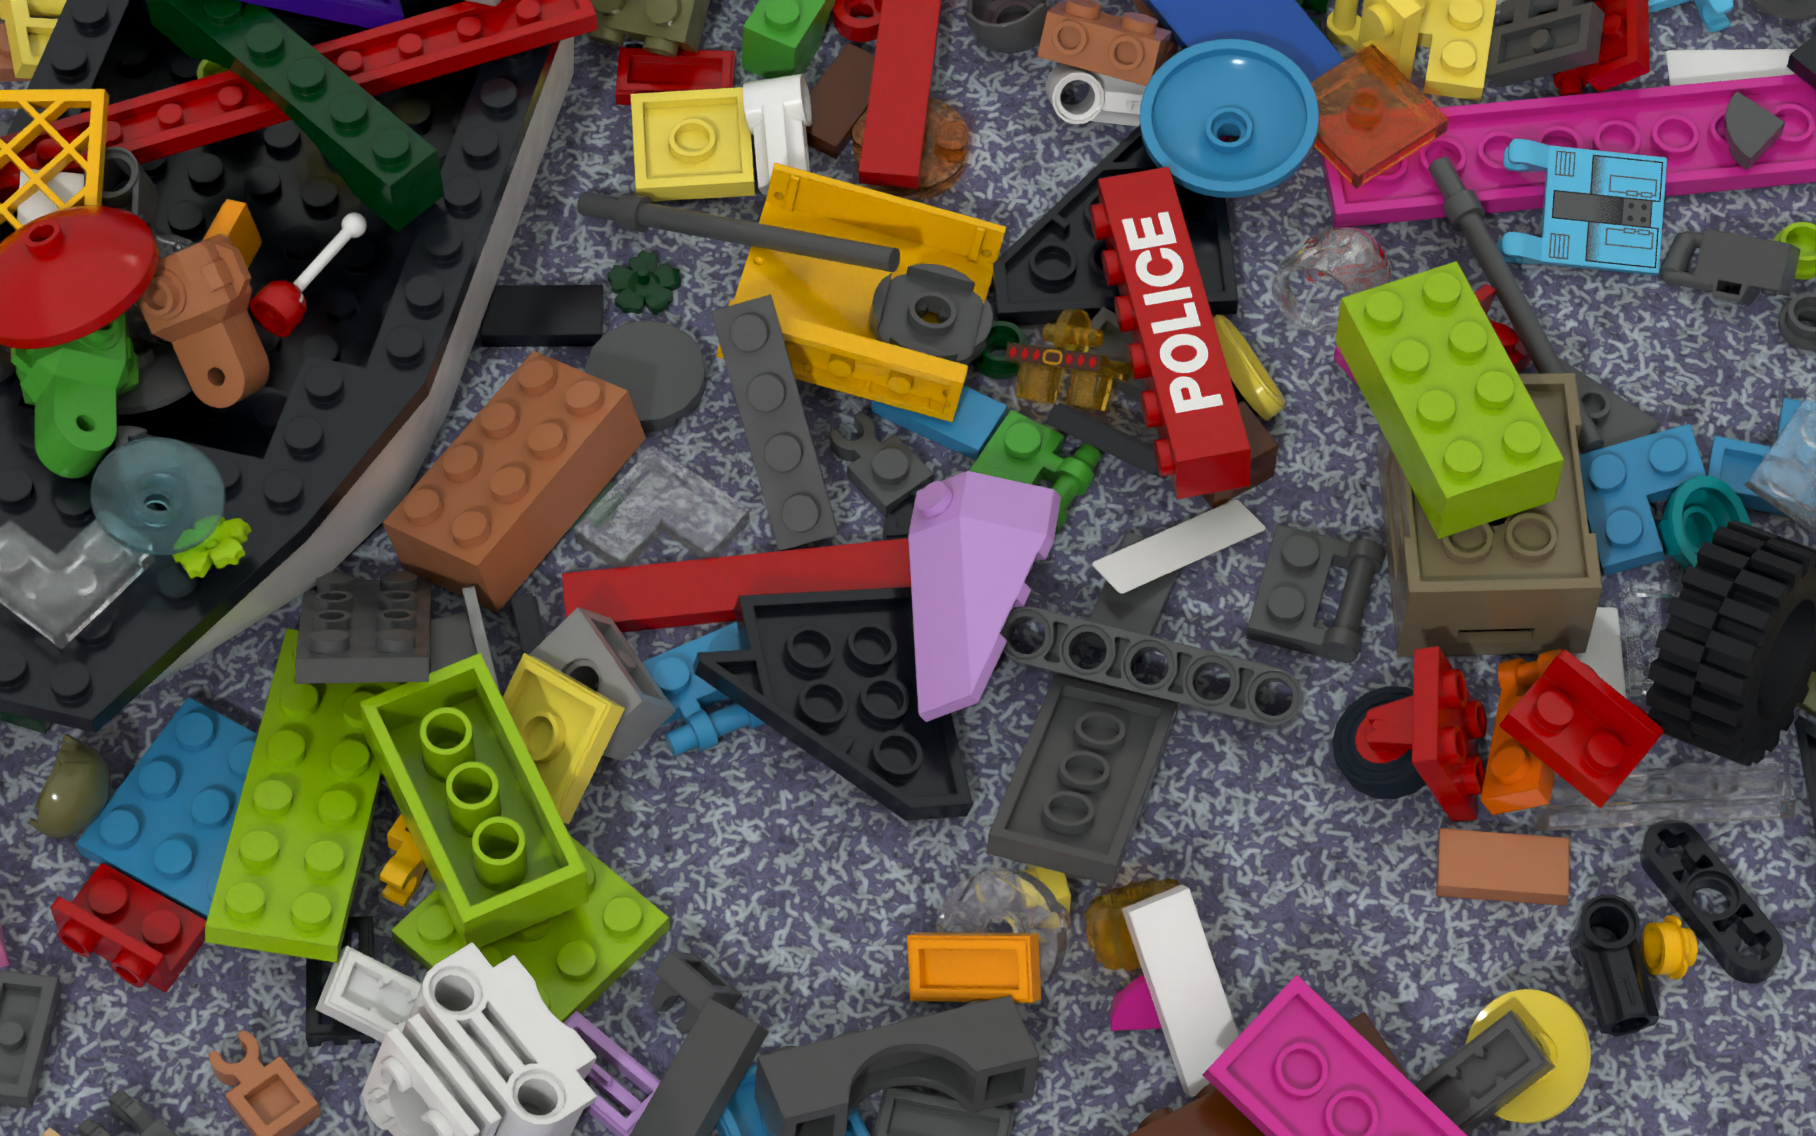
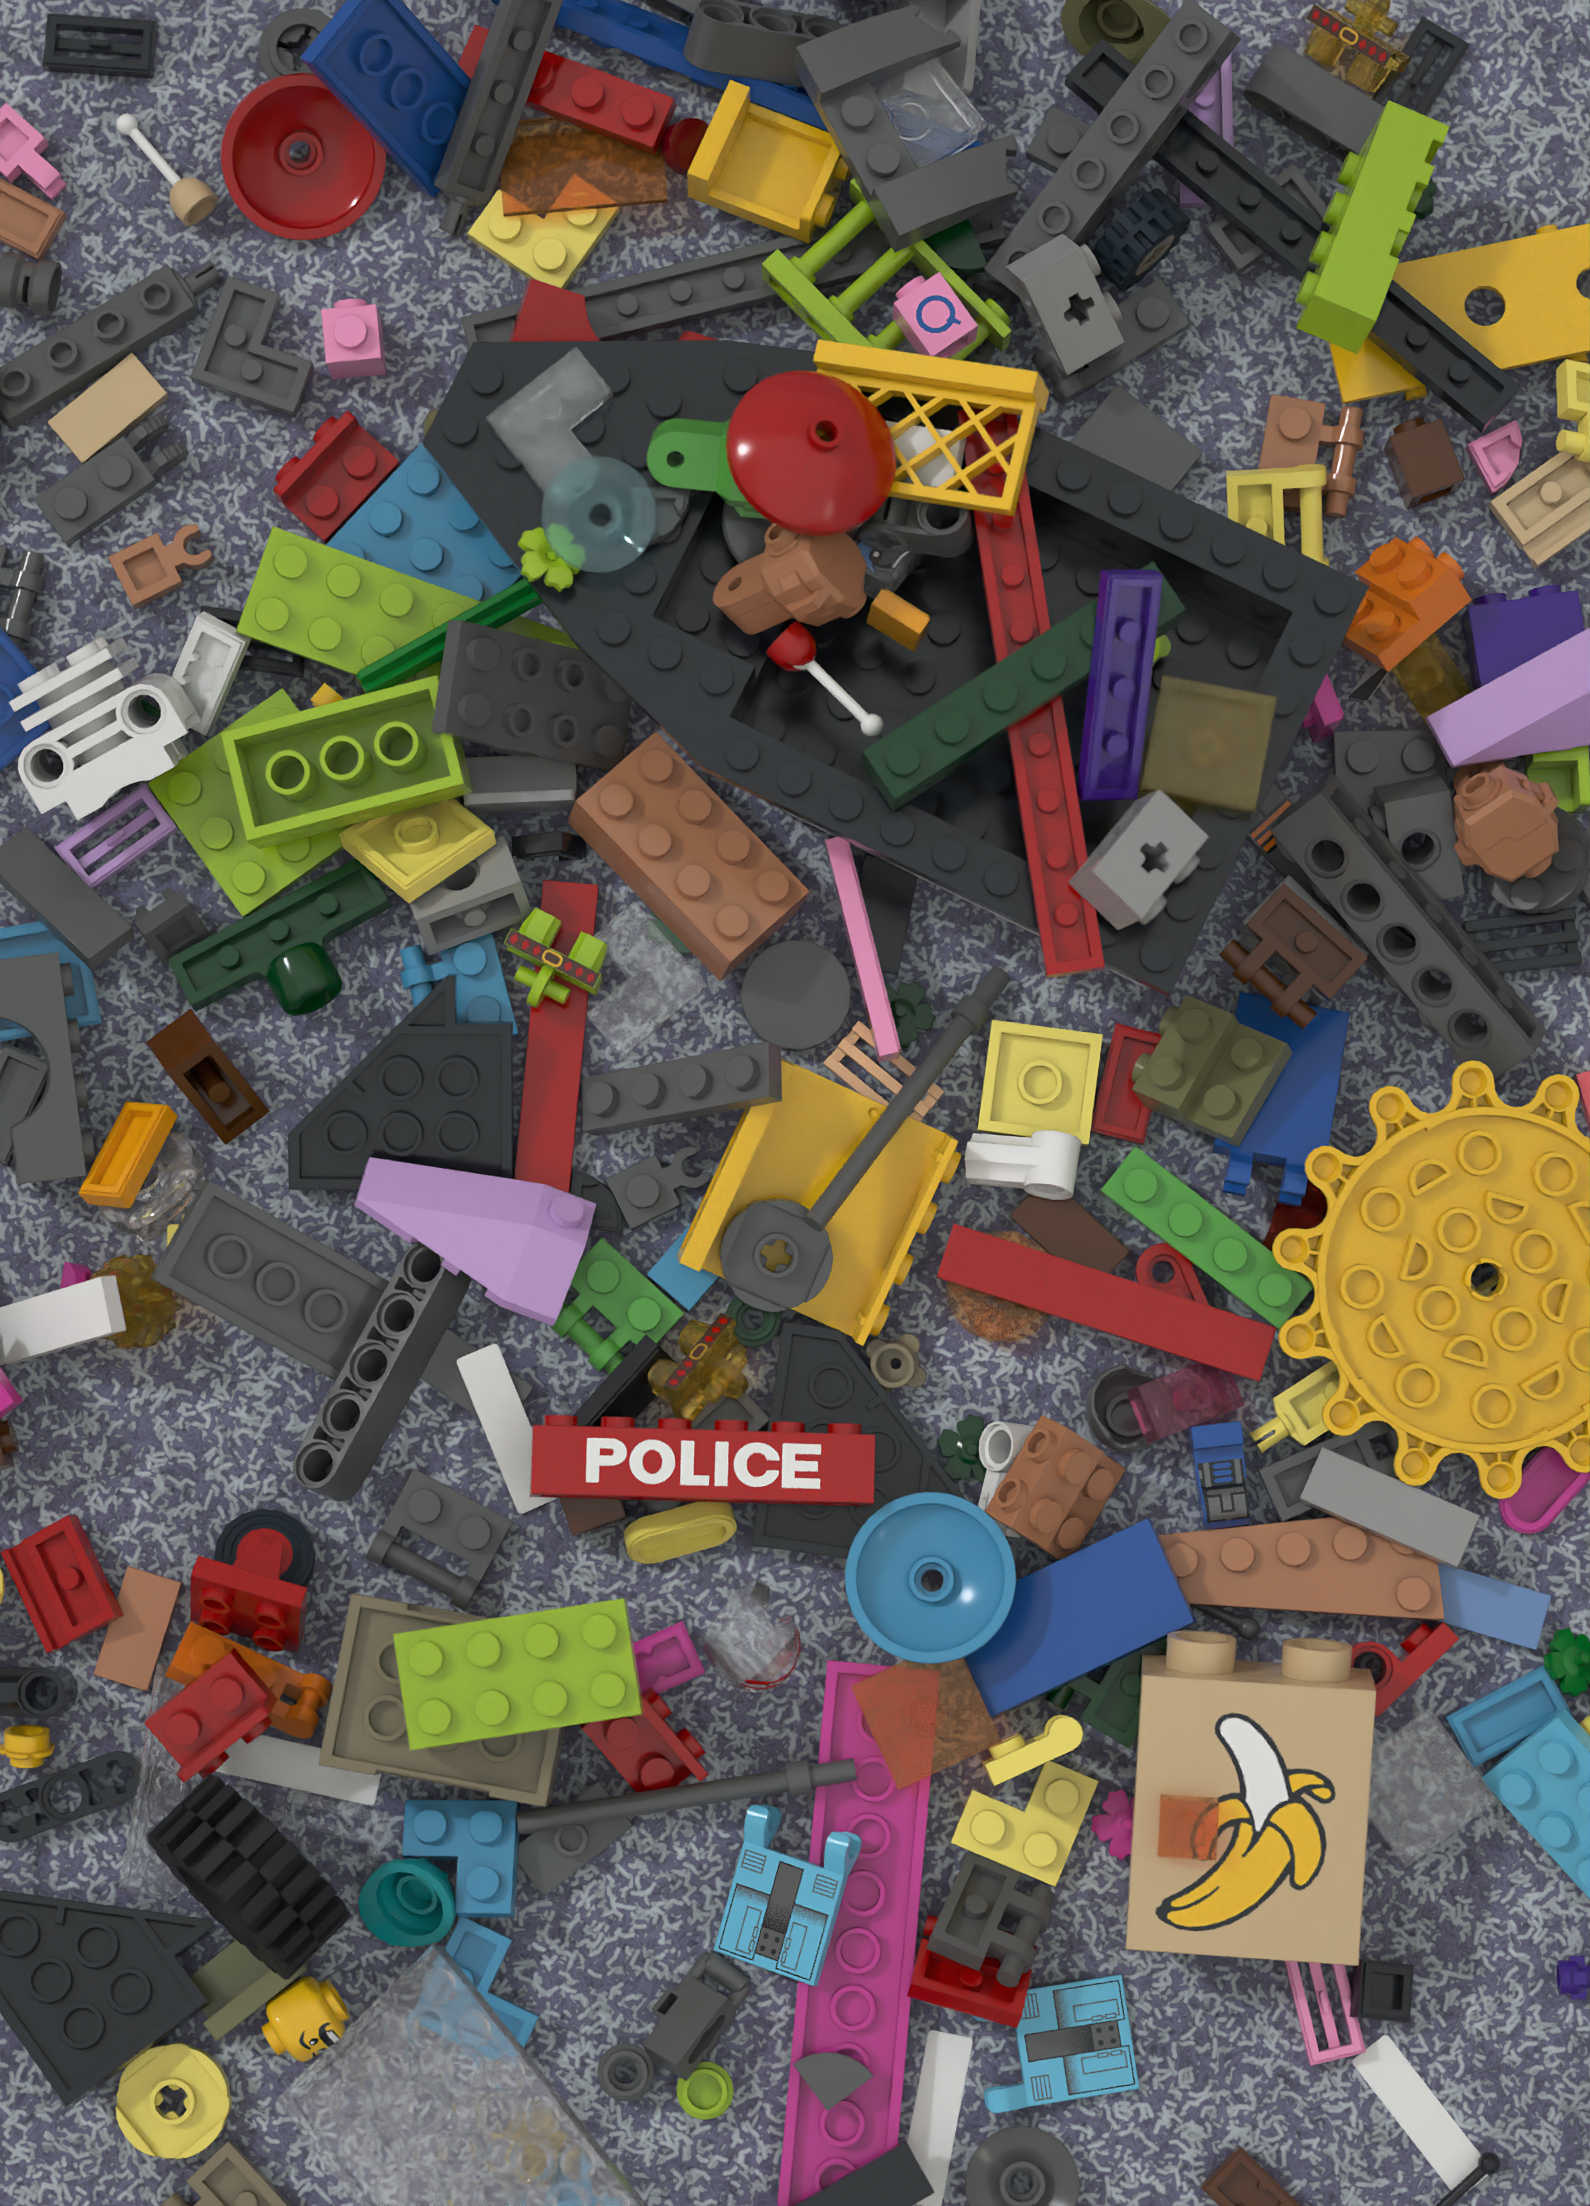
camera: 105 degrees right, 25 degrees up
none -> red plate [0,1515,124,1653]
none -> reddish brown slope [146,1009,270,1145]
none -> dark green plate [167,859,392,1016]
none -> green axle [356,578,543,694]
none -> lime hips [504,908,608,1008]
none -> light nougat tile [823,1021,944,1121]
none -> bright pink tile [825,837,901,1063]
none -> dark tan plate [866,1333,927,1393]
none -> dark green plant [937,1414,987,1483]

